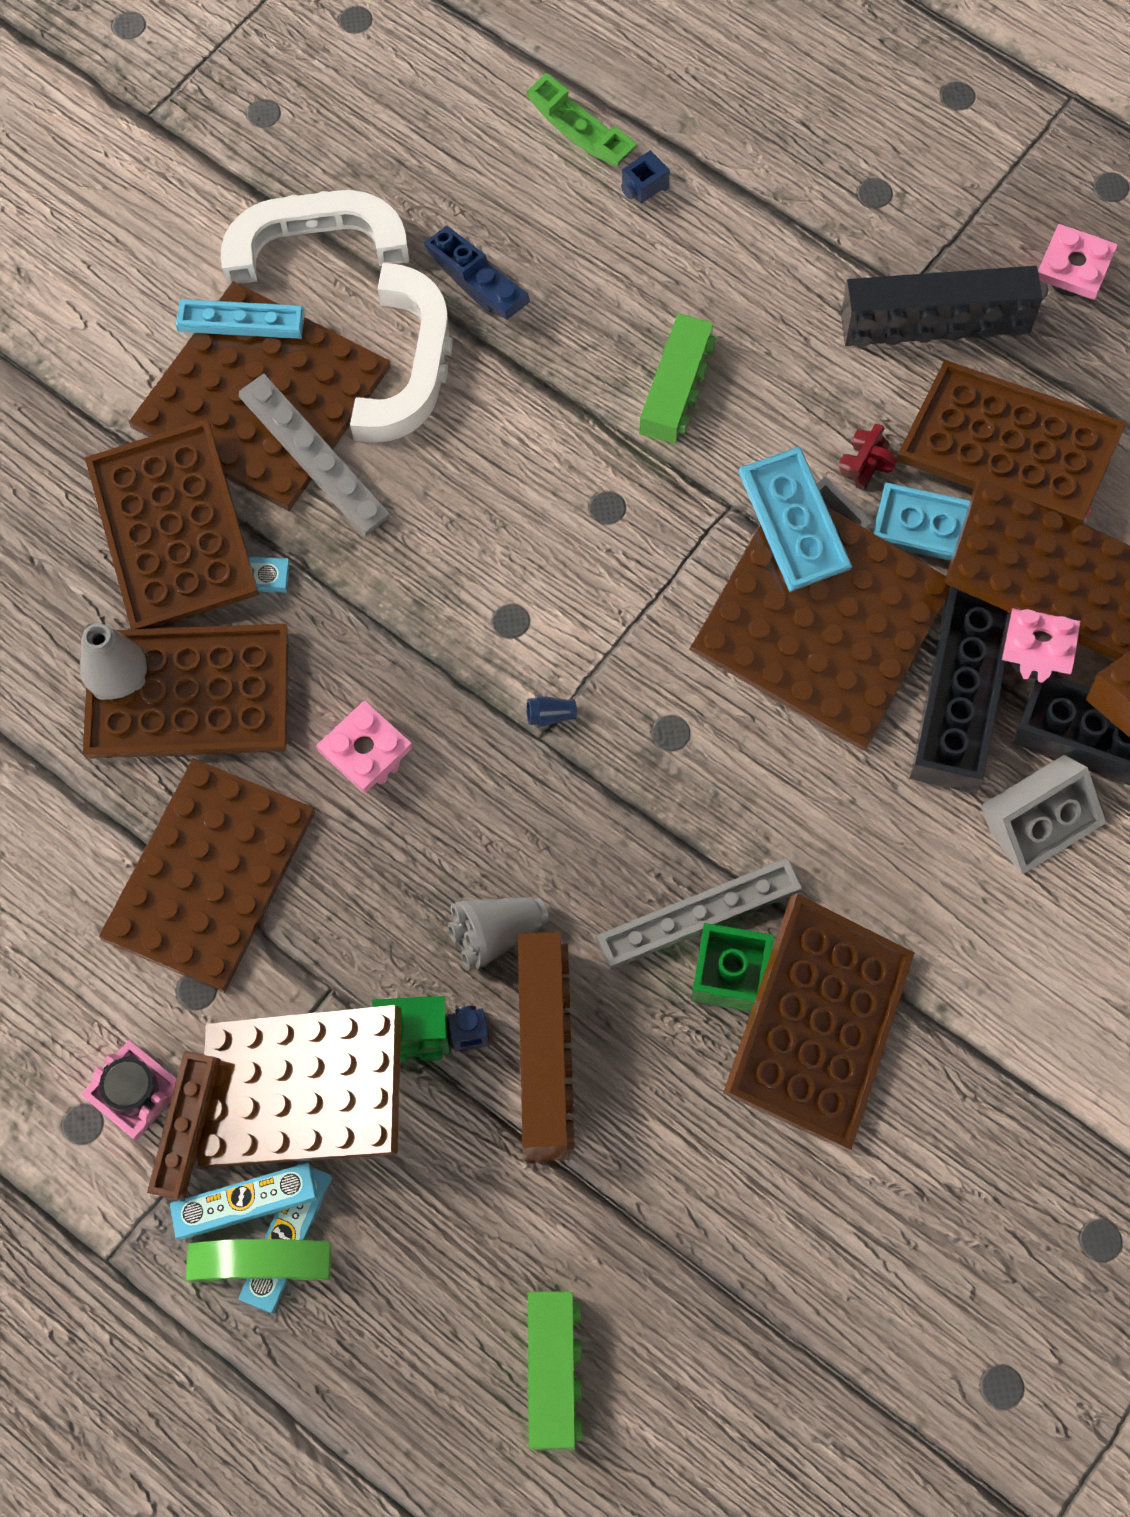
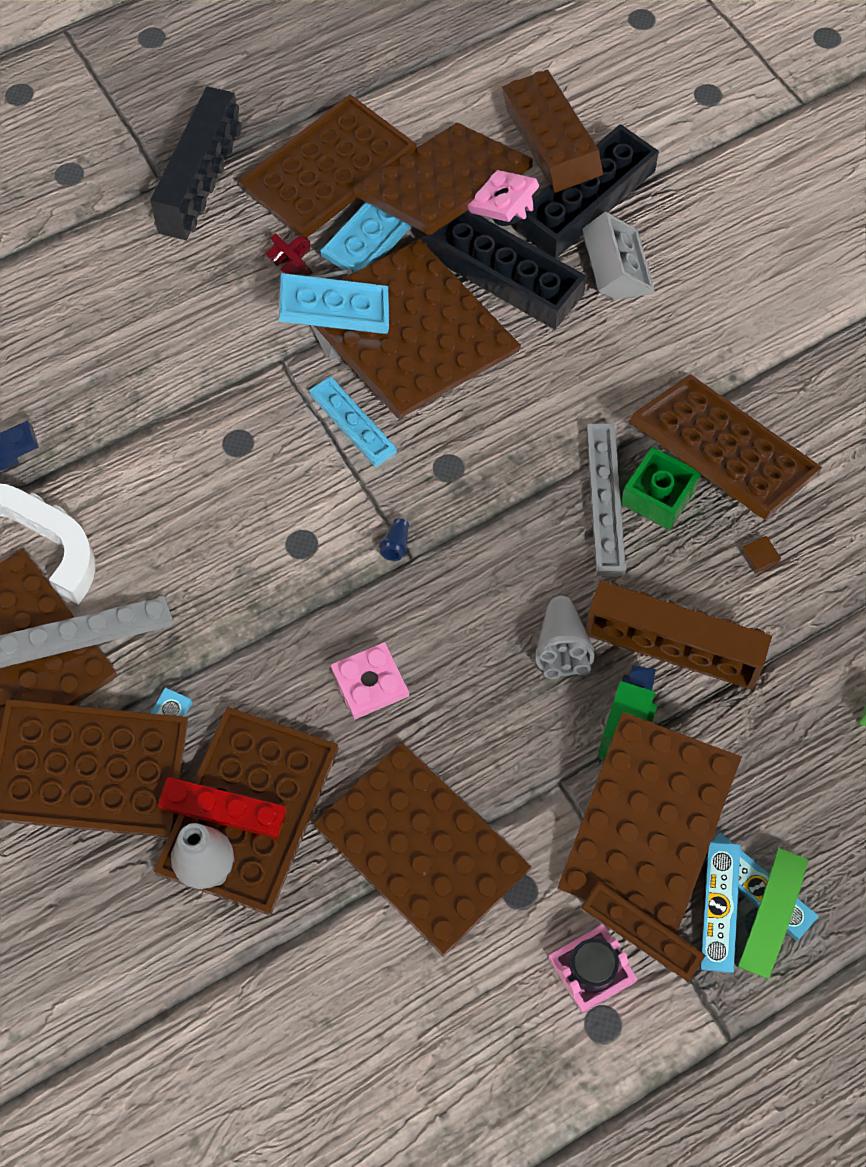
camera: 70 degrees left, 5 degrees down
bright green brick [639,313,717,444] -> none
bright pink piece [1038,224,1118,300] -> none
none -> red plate [158,777,287,839]
none -> medium azure tile [309,376,397,467]
none -> reddish brown tile [741,536,781,574]

